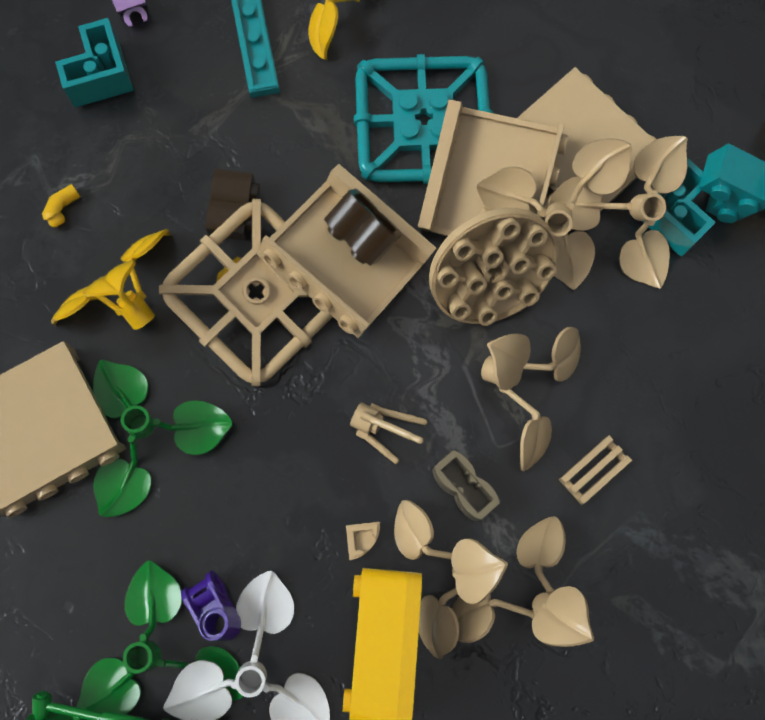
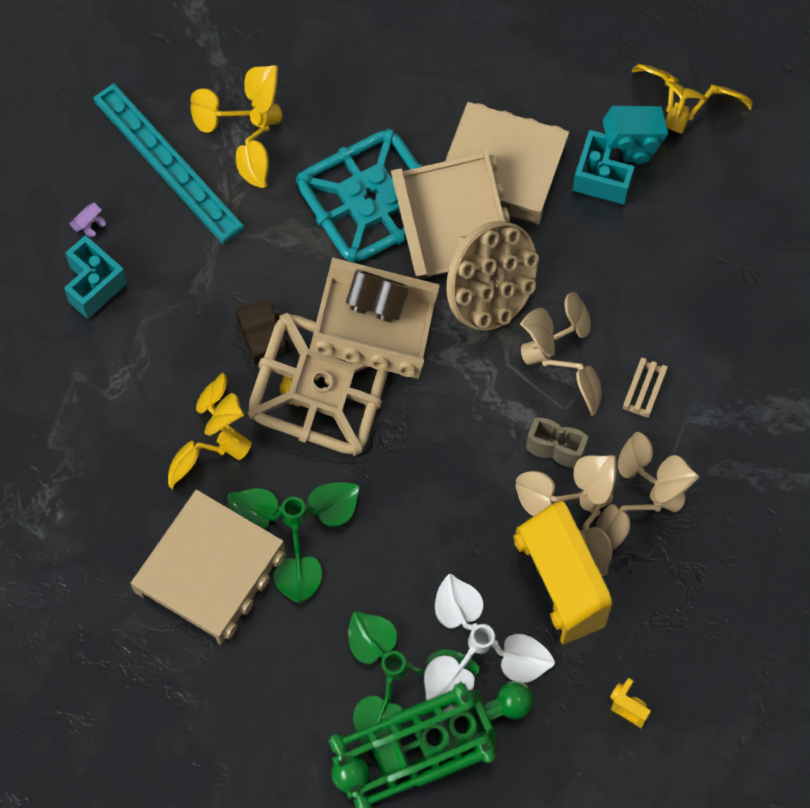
camera: 25 degrees left, 10 degrees down
yellow arm [42,184,81,228] -> none
dark purple piece [181,571,241,641] -> none
tan tile [346,522,380,560] -> none
tan plant [350,402,427,464] -> none
tan plant [477,138,632,290] -> none
tan plant [548,136,688,288] -> none

